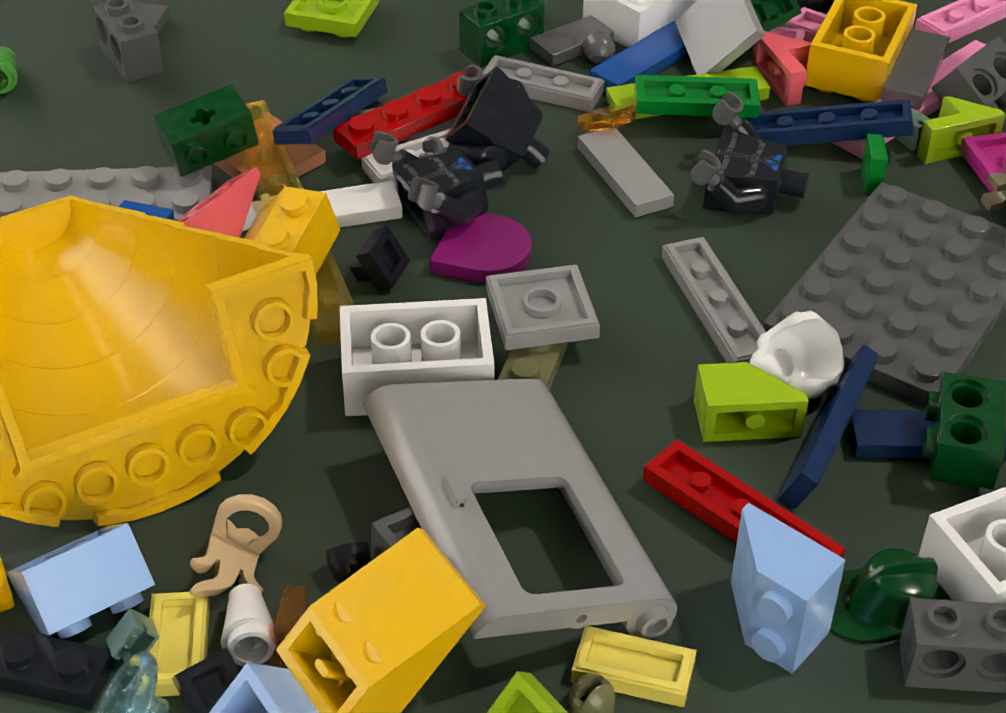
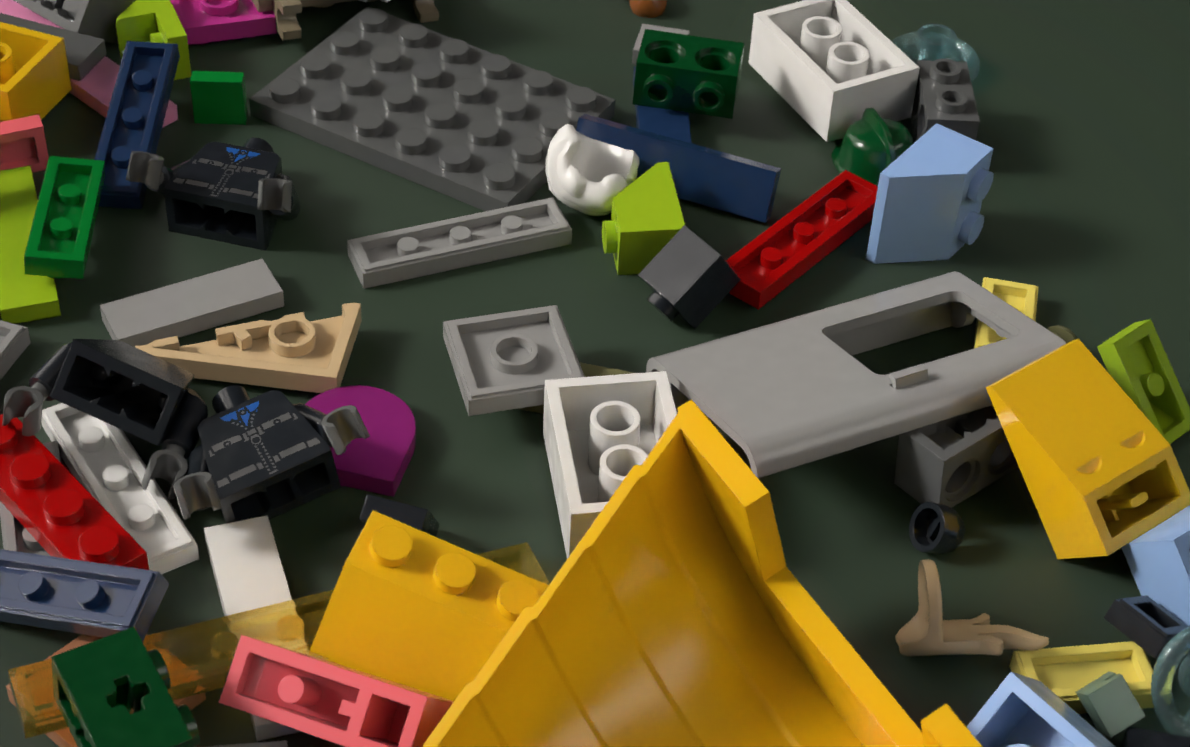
camera: 95 degrees left, 0 degrees up
white cone [221,584,279,666] -> none
clear orange tile [273,585,309,666] -> none
clear orange tile [577,104,636,132] -> none
none -> tan wing [135,303,362,393]
none -> black brick [638,225,741,329]

